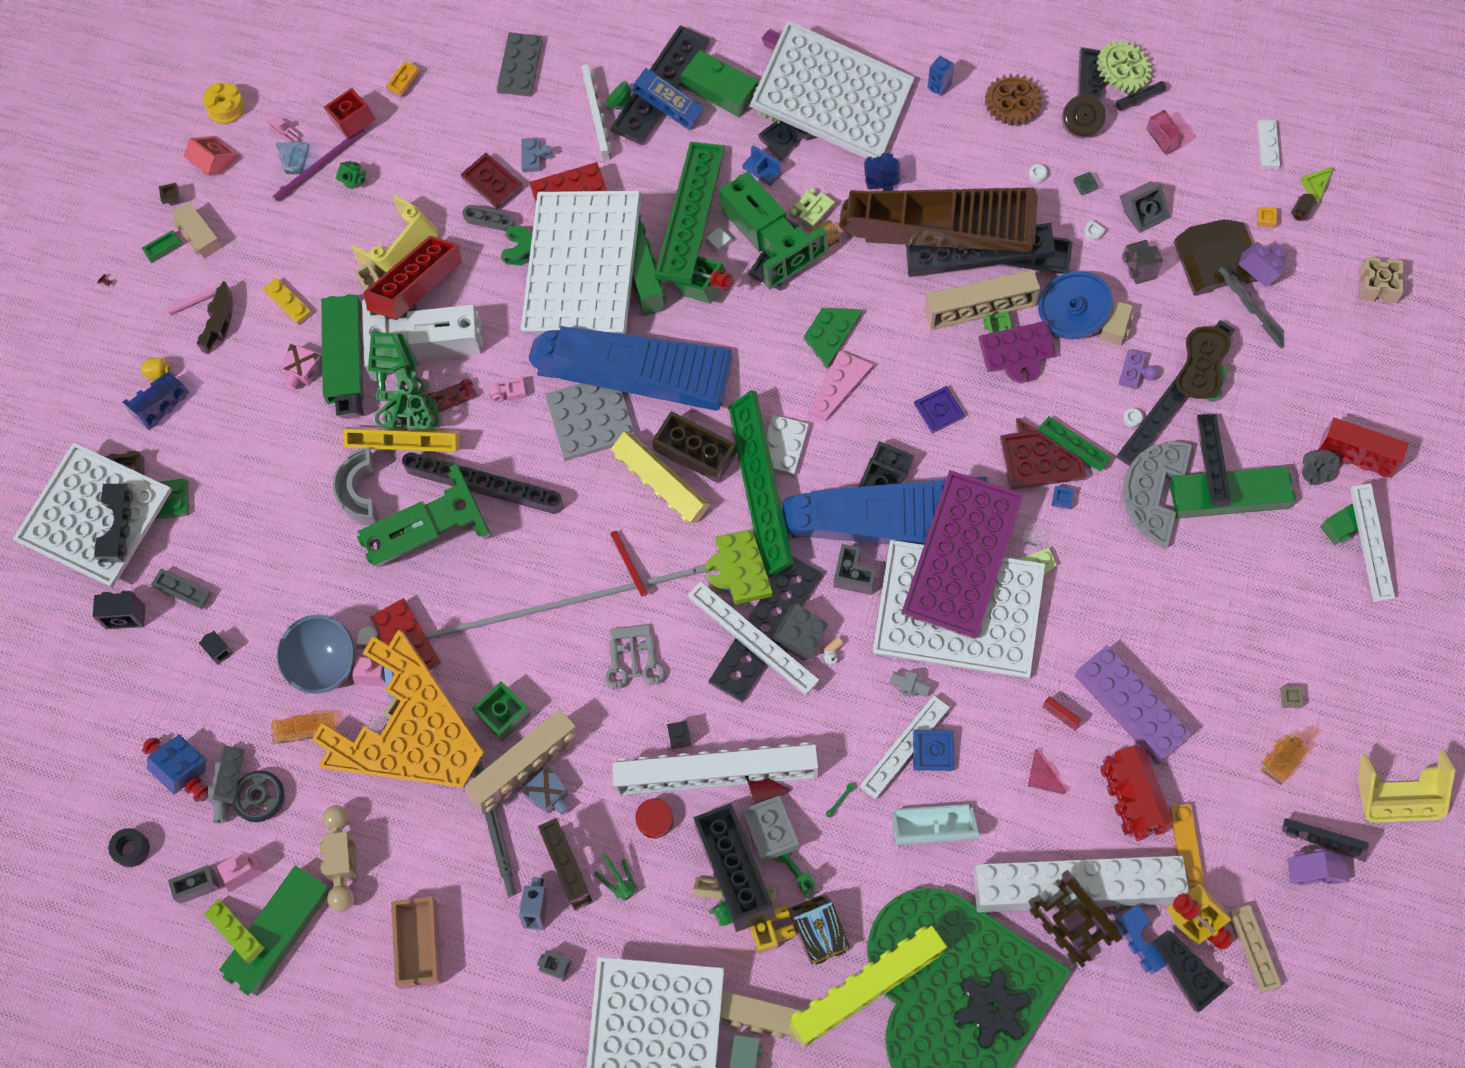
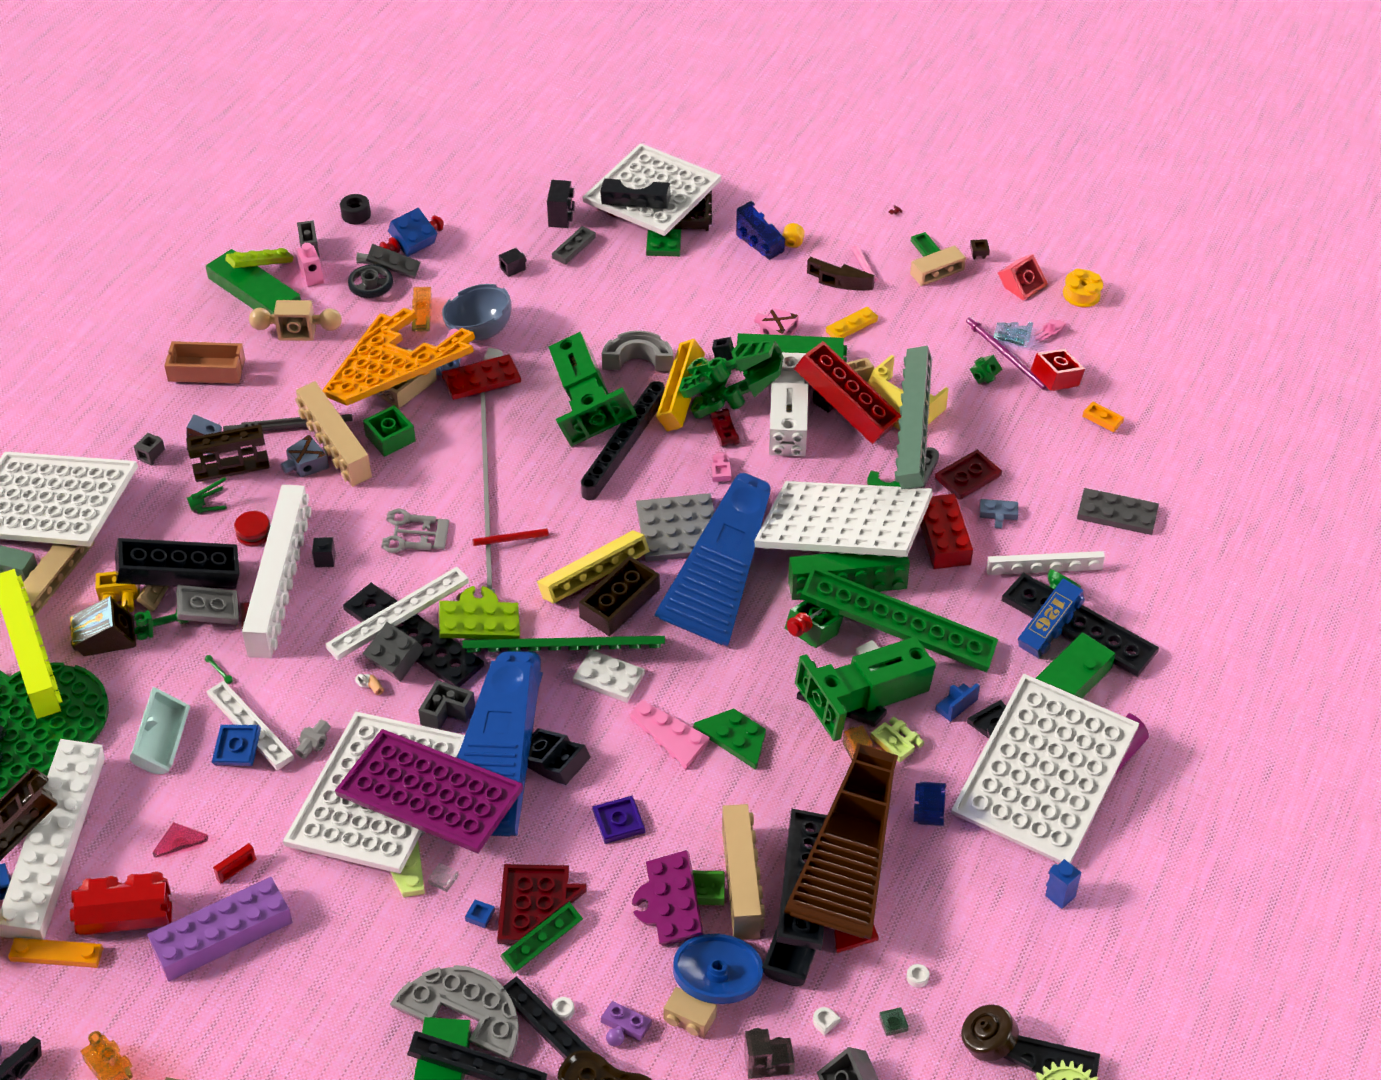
camera: 95 degrees right, 20 degrees down
dark orange gear [985,74,1042,126] -> none
none -> sand green brick [895,346,932,489]

